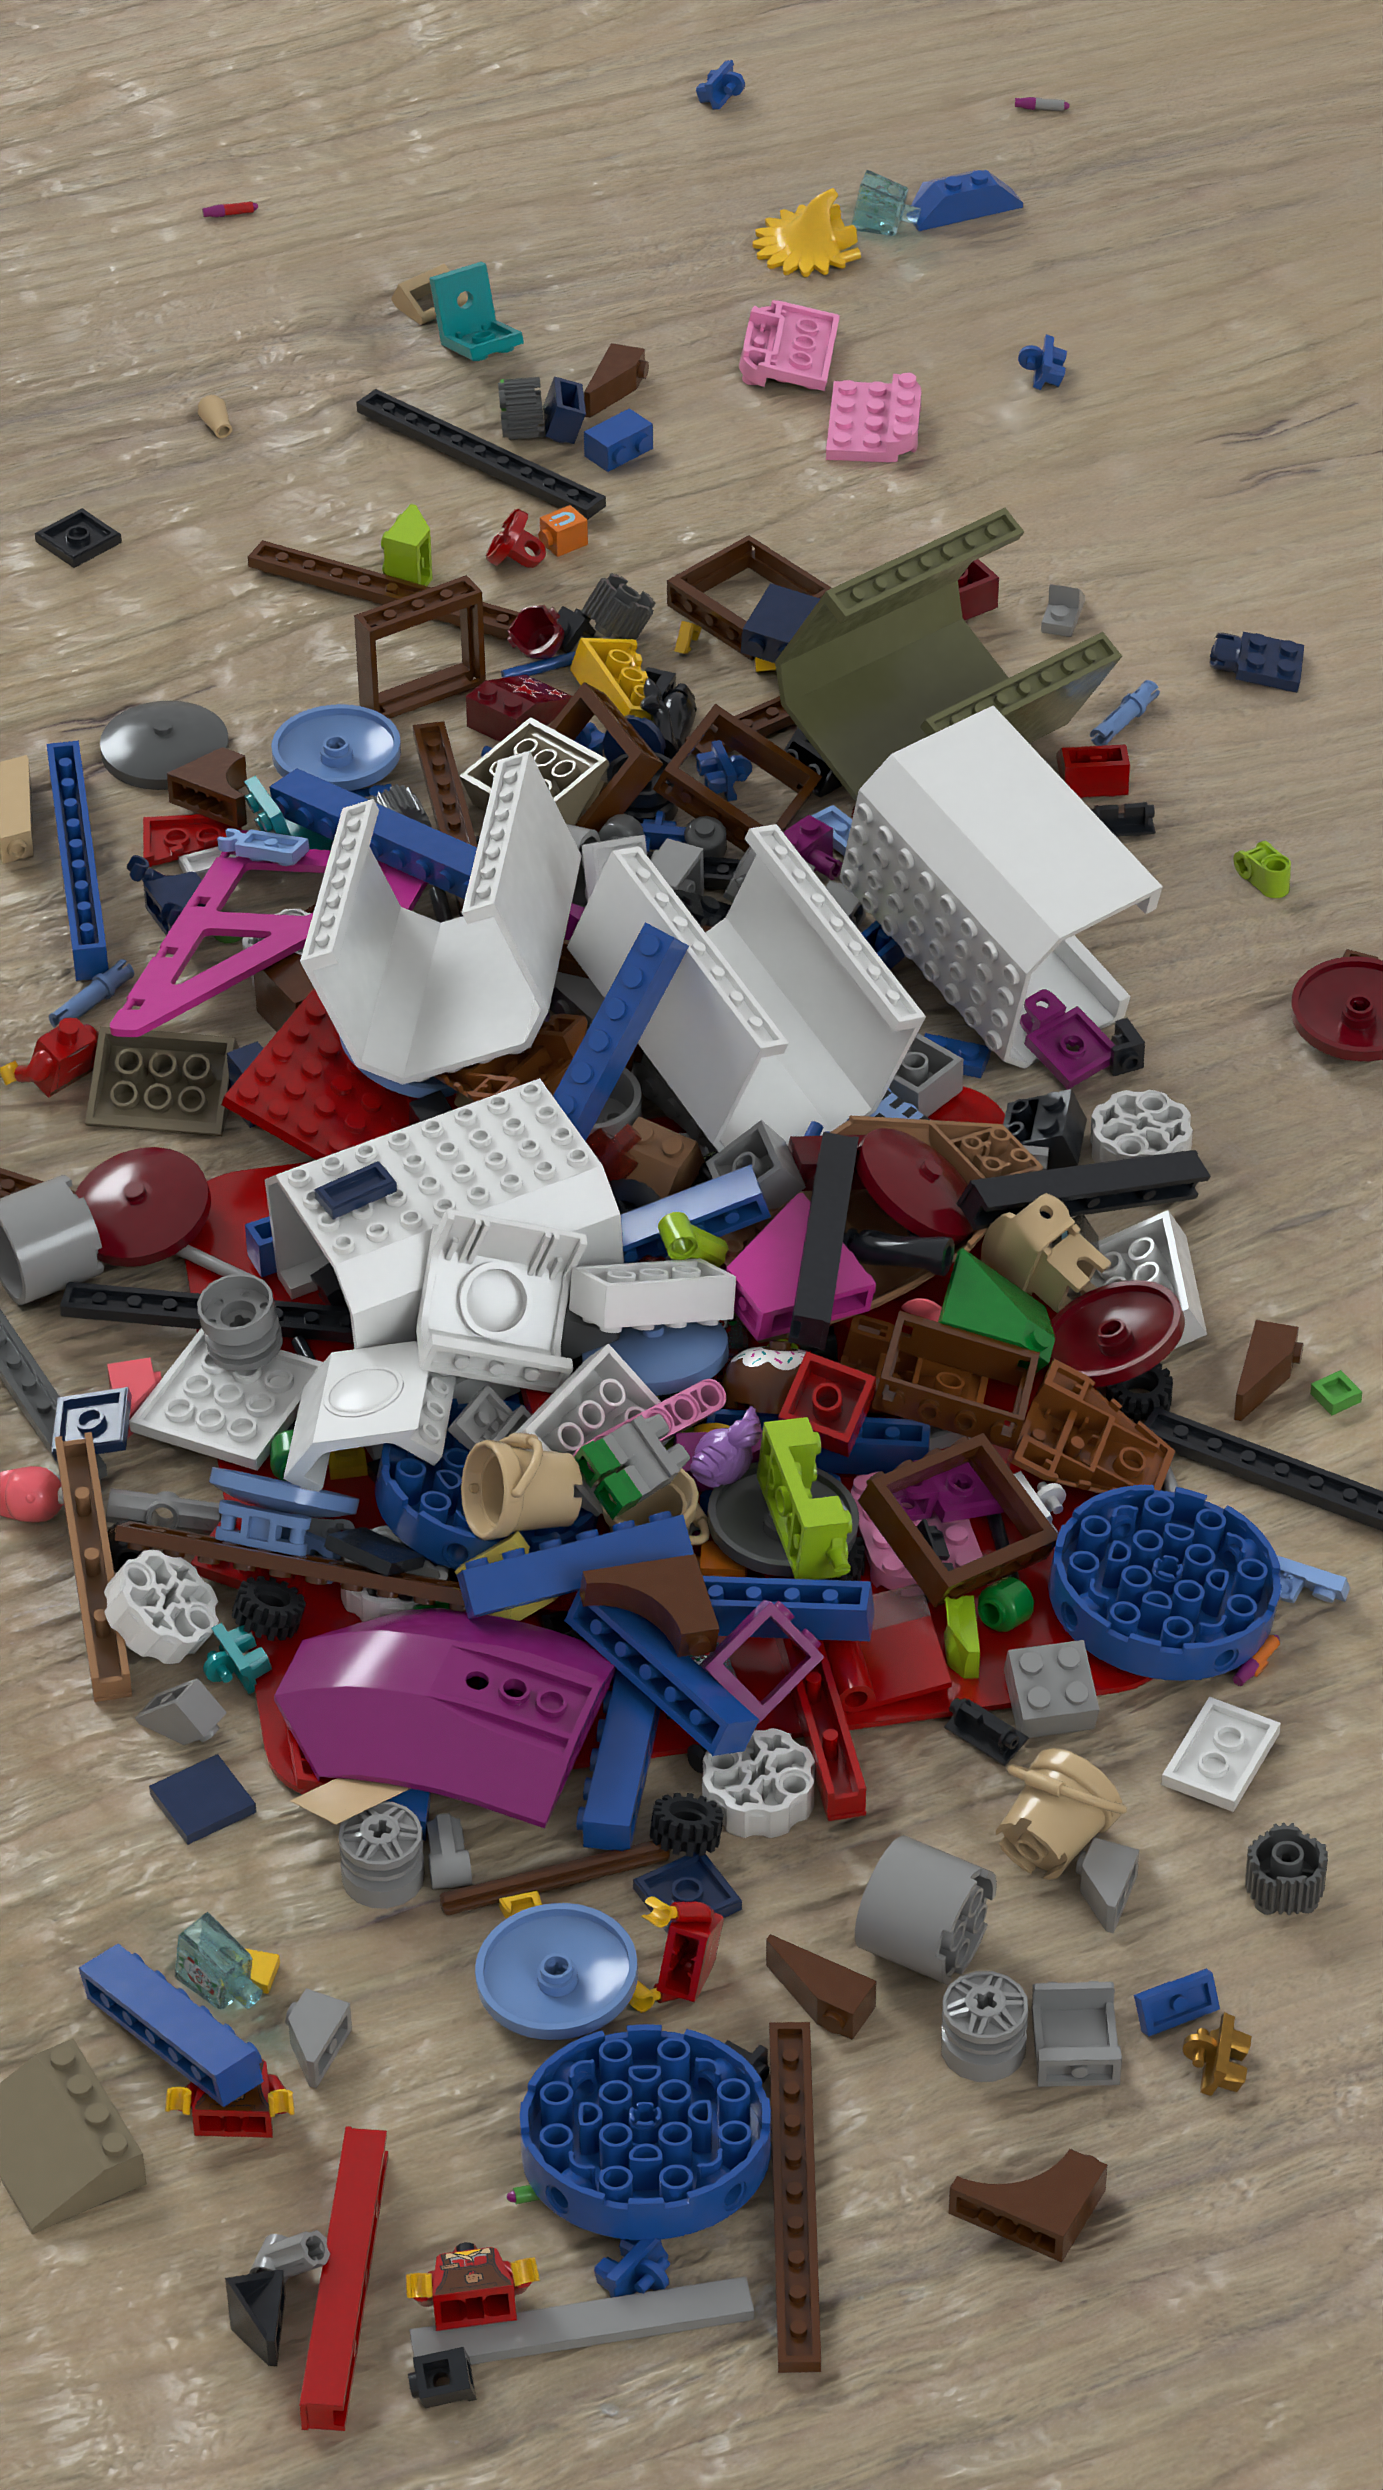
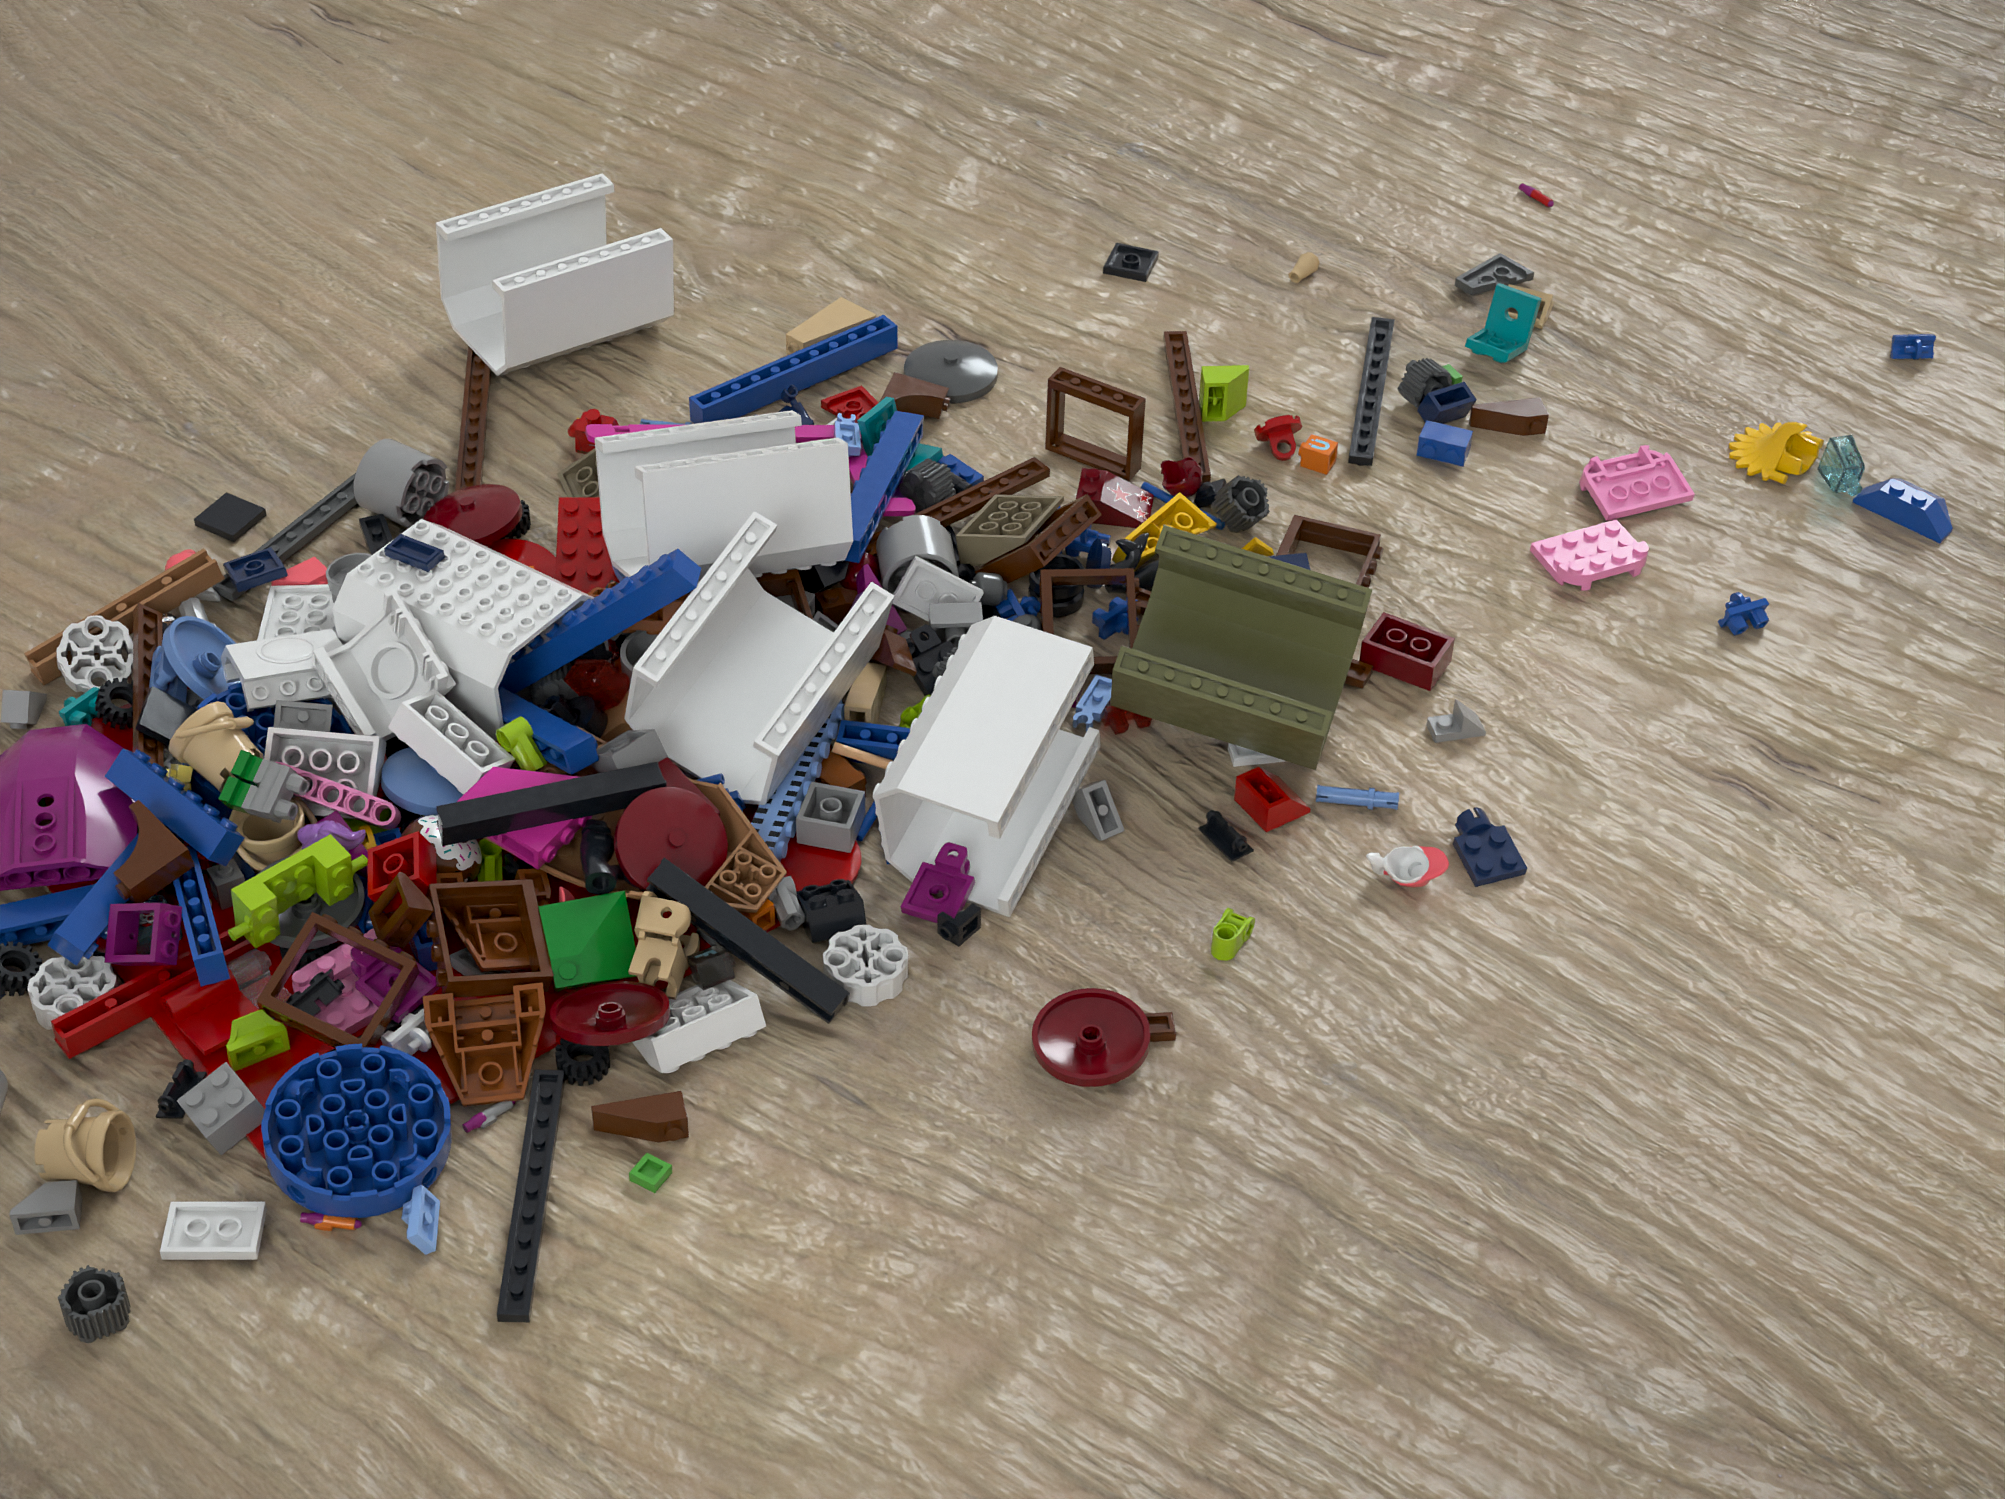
camera: 60 degrees right, 0 degrees up
medium blue dish [271,704,401,791] -> none
green head [977,1577,1034,1632] -> none
none -> reddish brown tile [368,872,434,948]
none -> white hair [1366,846,1449,888]
none -> dark grey wing [1455,253,1534,296]

